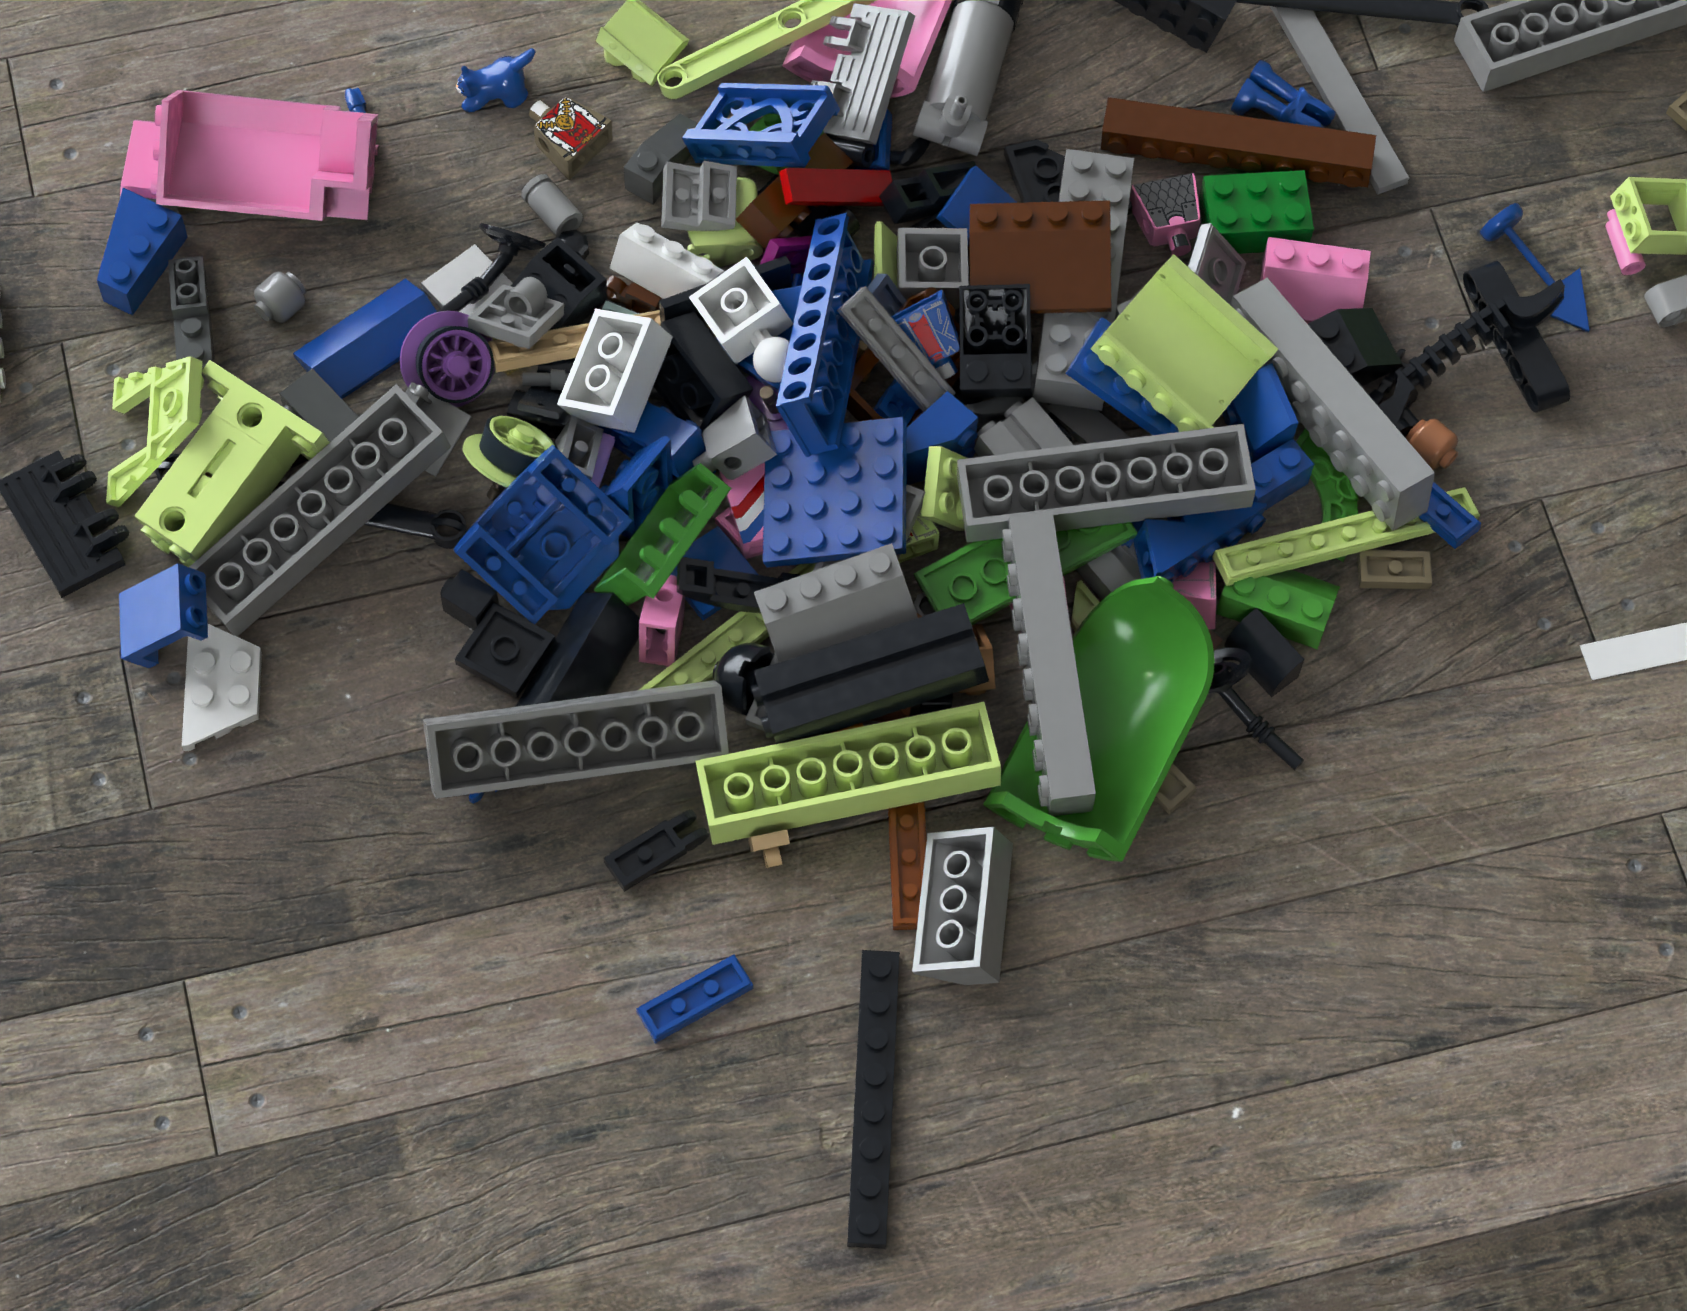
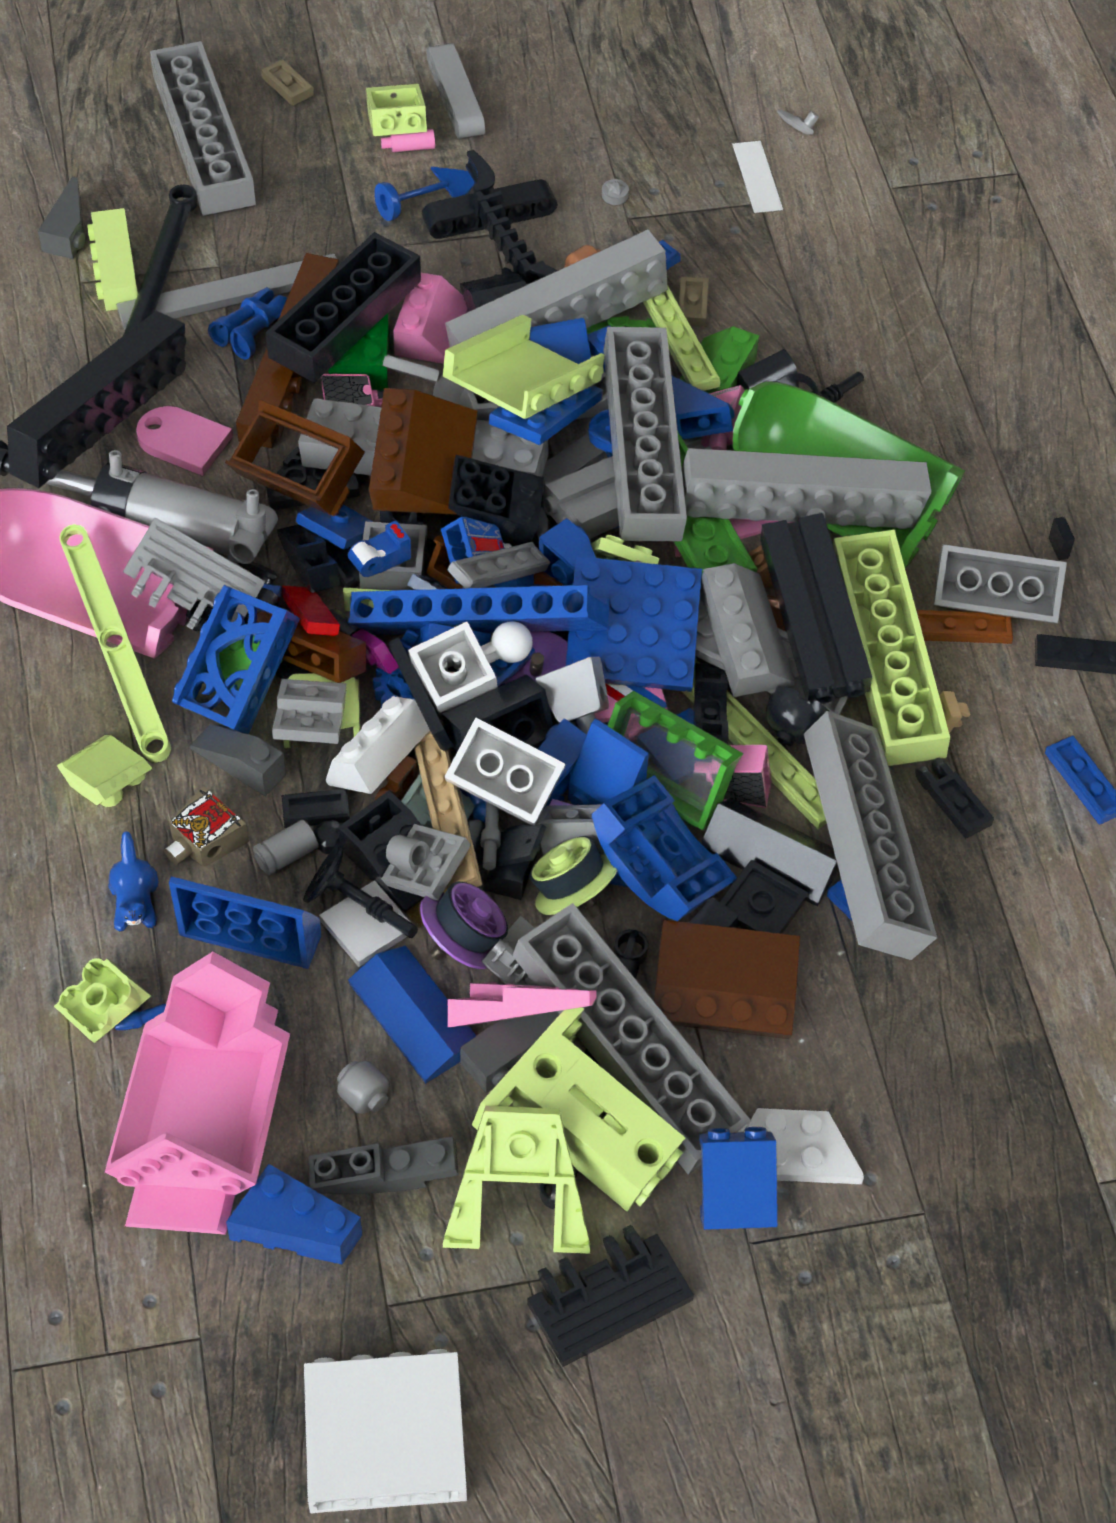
camera: 85 degrees left, 10 degrees down
none -> yellowish green slope [54,958,152,1043]
none -> bright pink tile [136,406,233,476]
none -> blue slope [169,876,322,969]
none -> reddish brown piece [225,399,365,516]
none -> black brick [266,232,421,383]
none -> black tile [281,789,350,828]
none -> blue leg [348,520,411,577]
none -> bright pink wedge [448,982,596,1027]
none -> light grey tile [602,179,629,205]
none -> reddish brown slope [654,920,800,1039]
none -> black tile [1048,517,1075,561]

